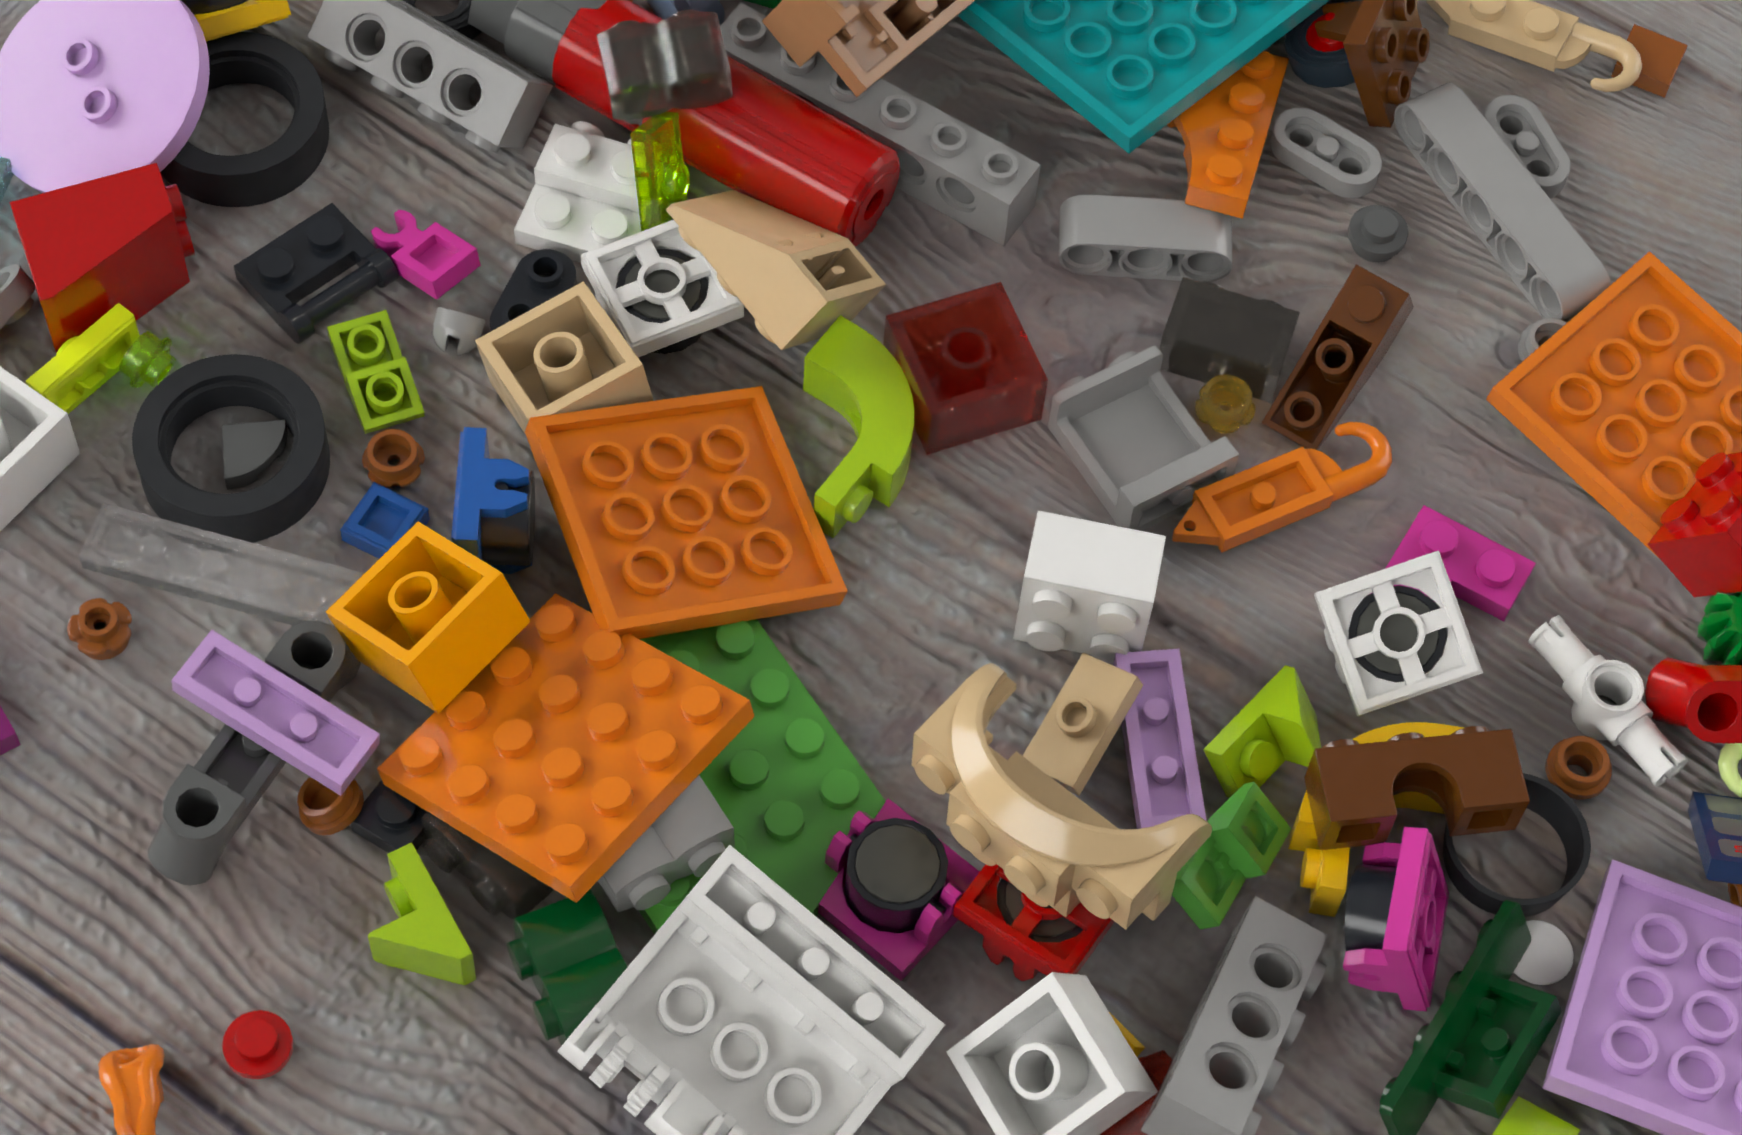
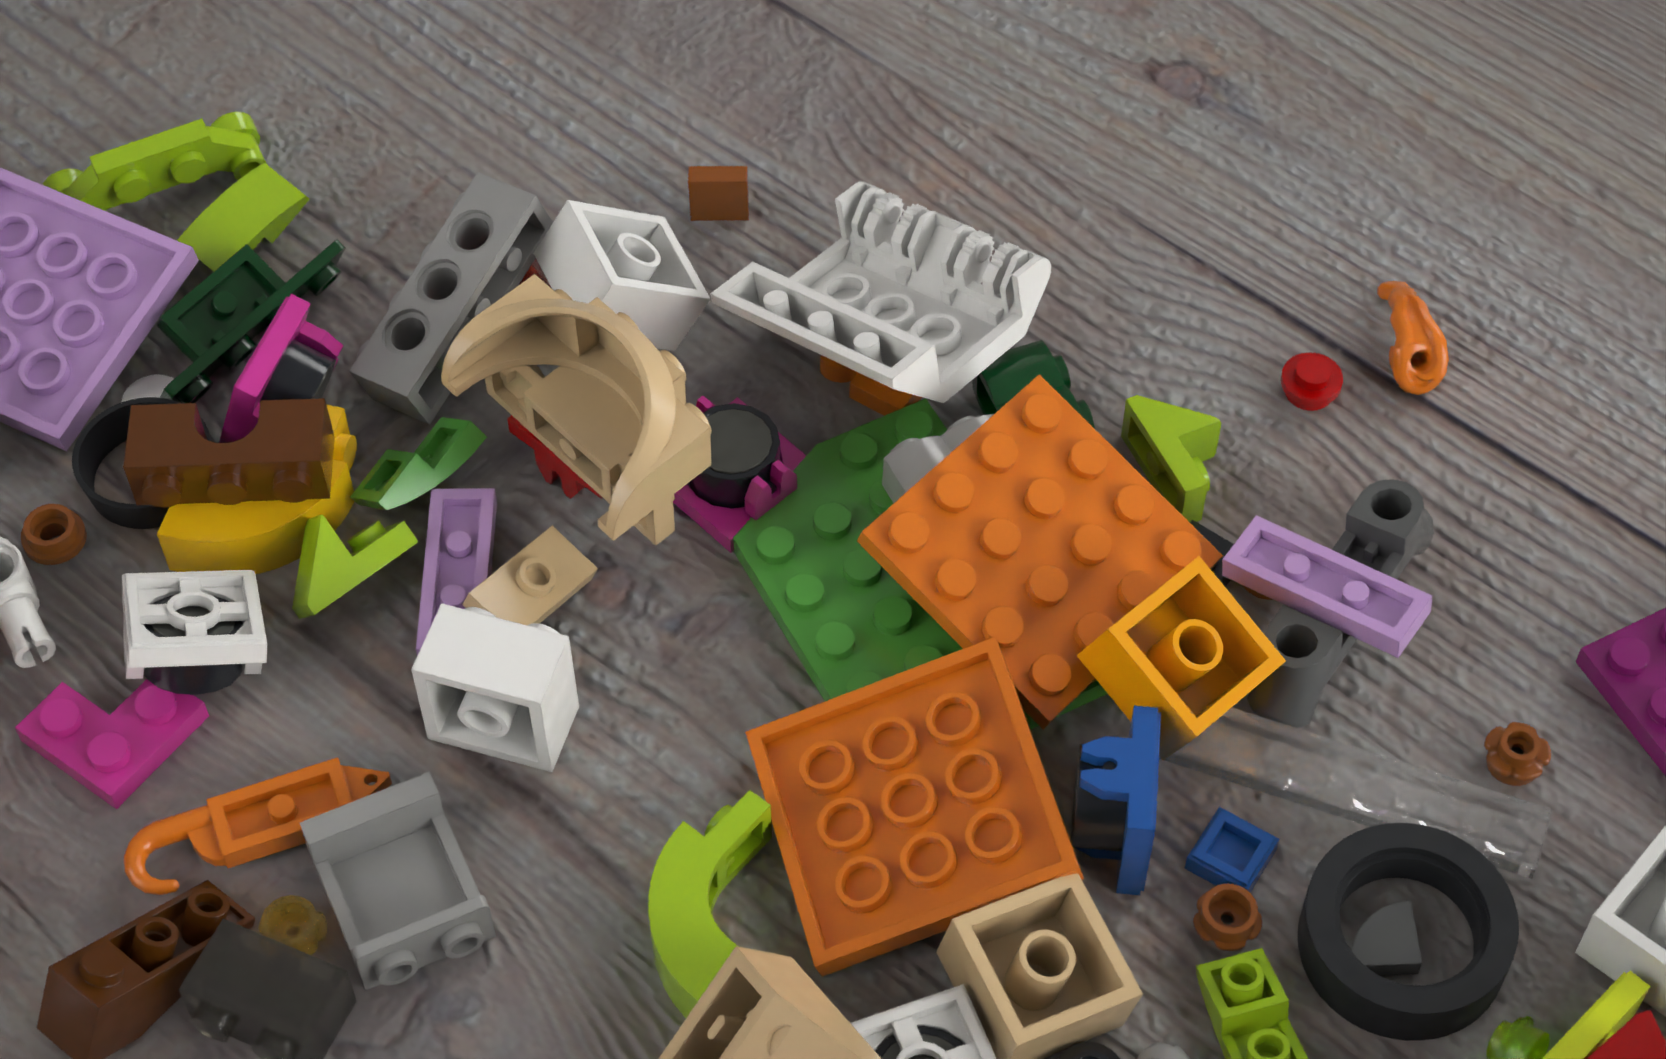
camera: 170 degrees left, 5 degrees down
clear red brick [883,282,1048,455] -> none

